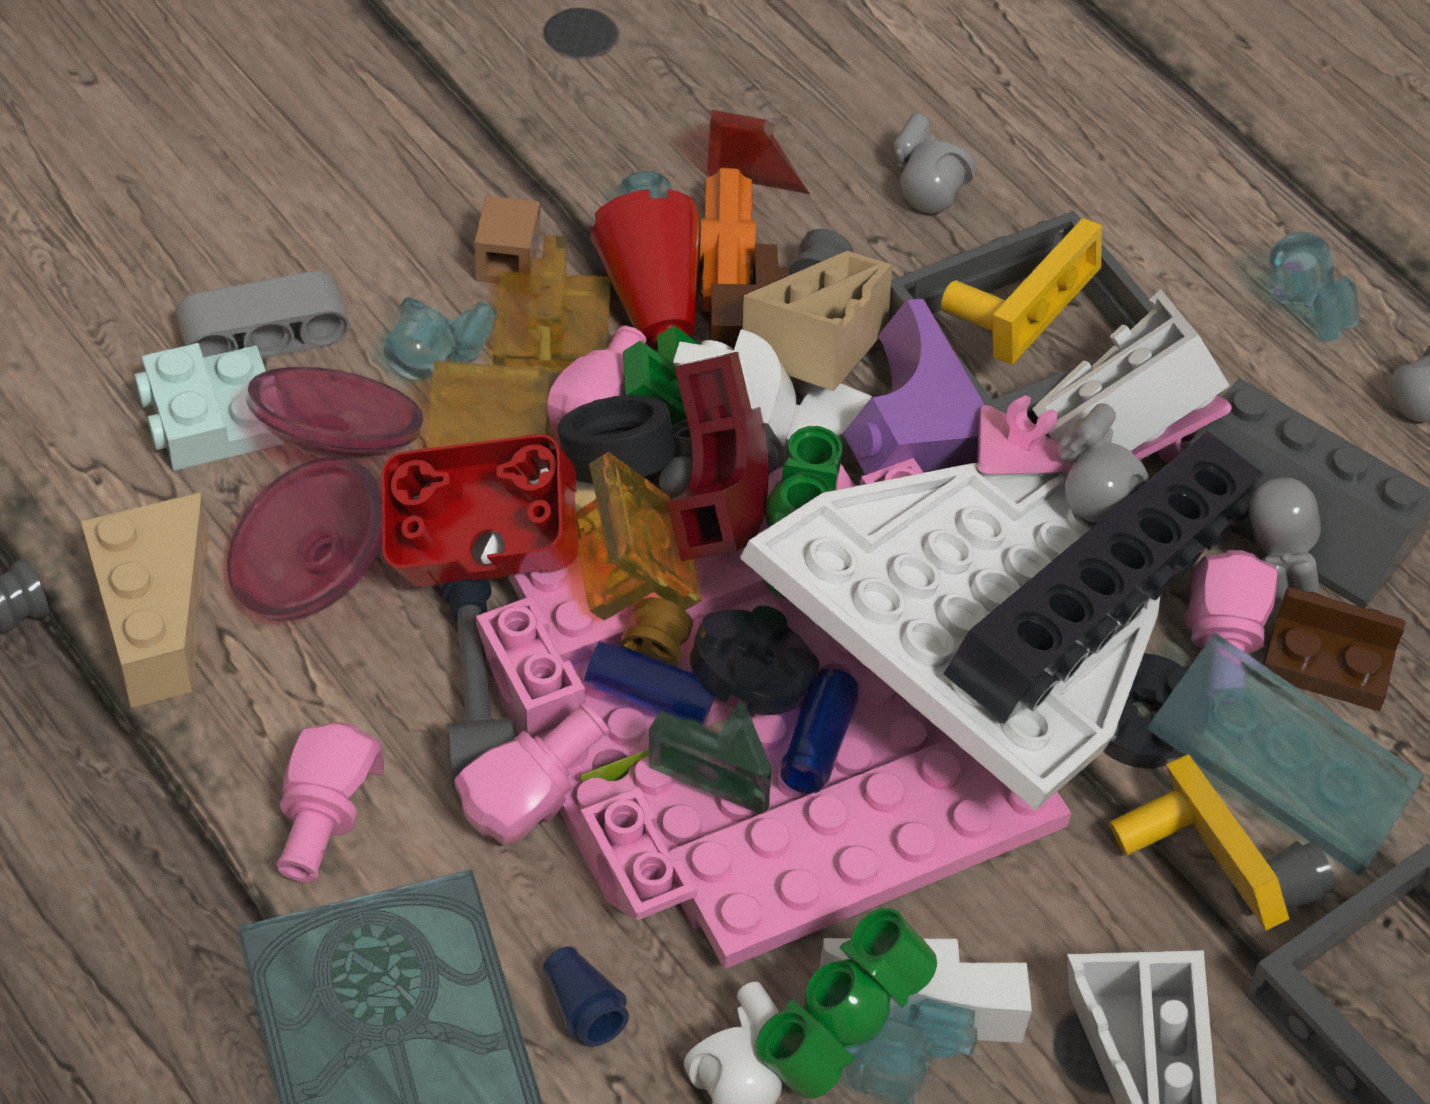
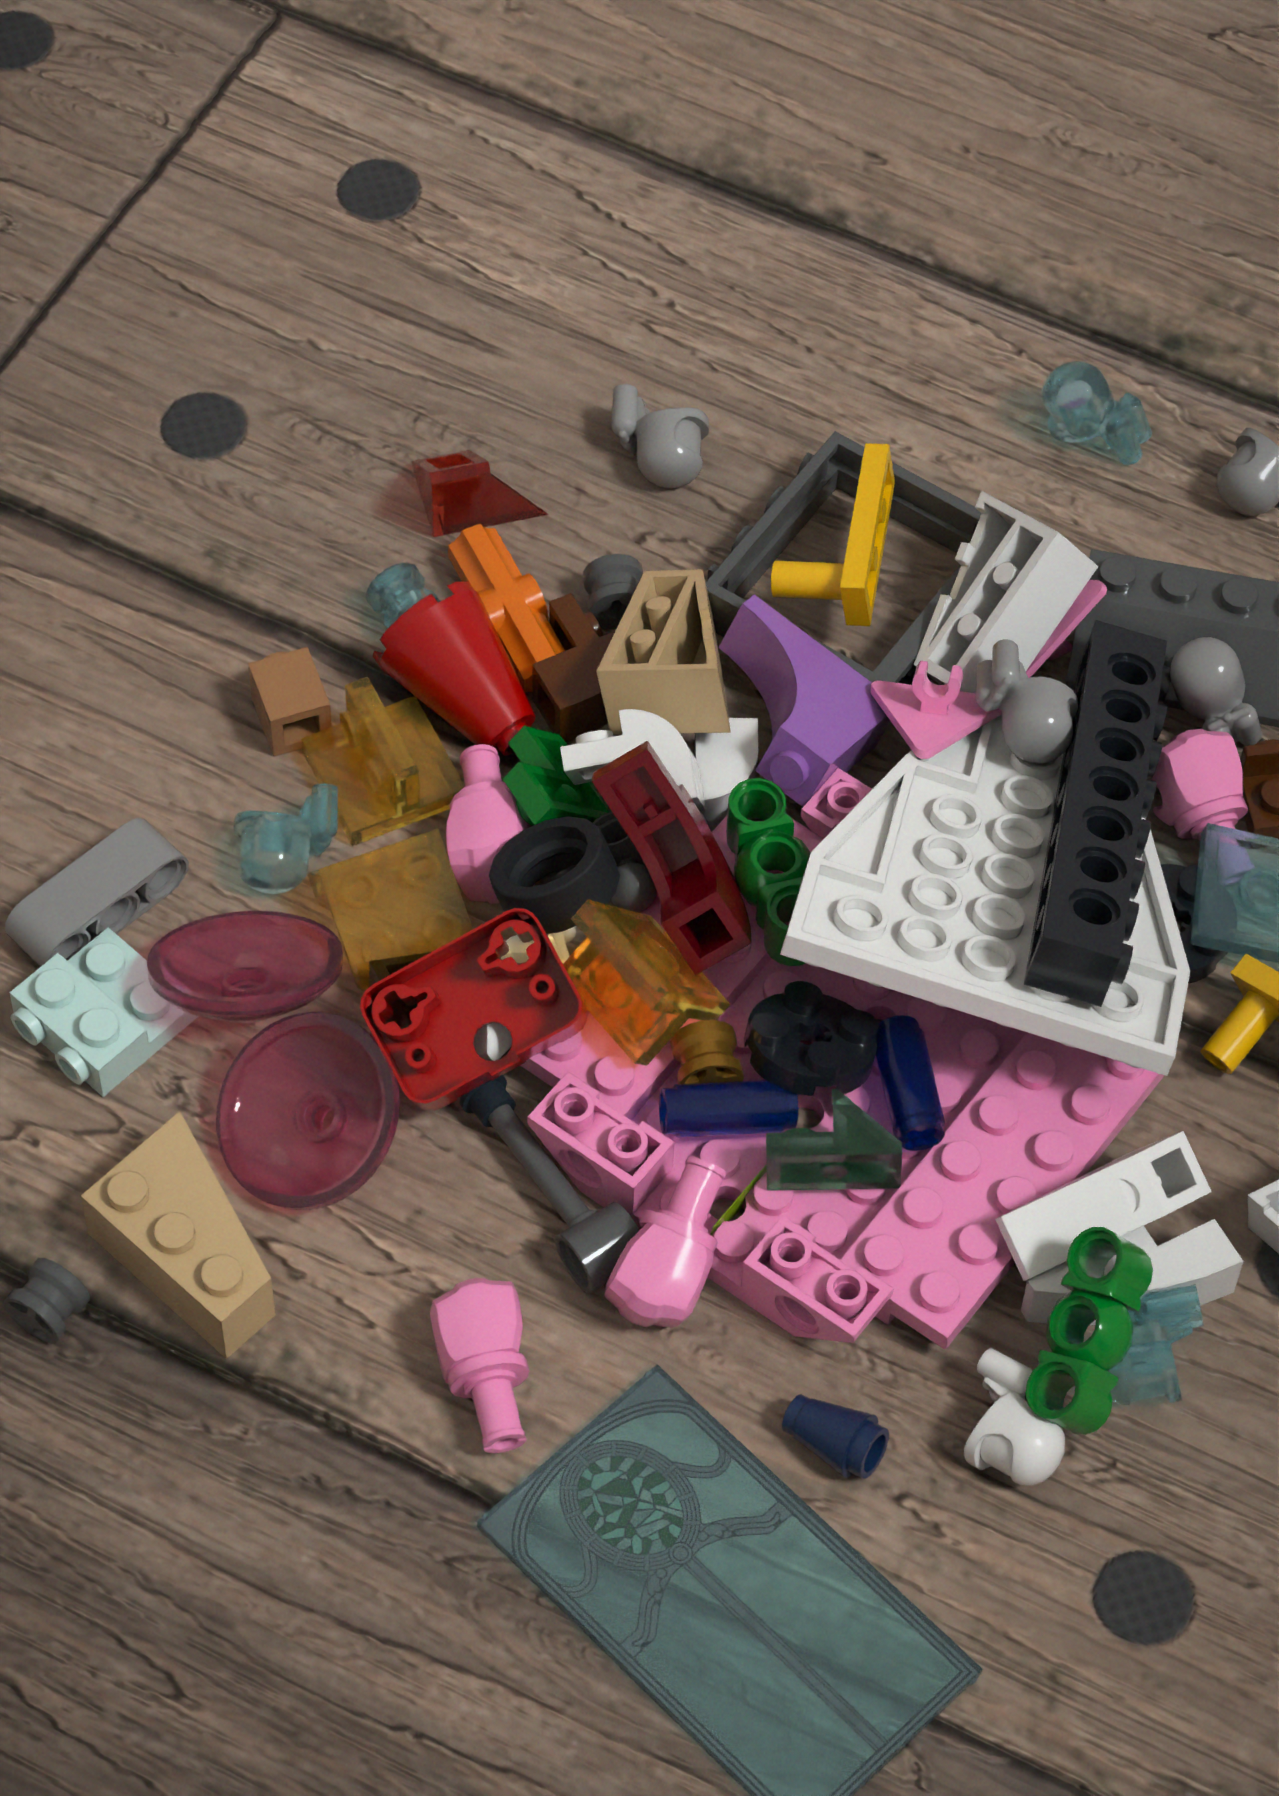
camera: 25 degrees left, 5 degrees up
none -> white slope [995,1131,1212,1281]

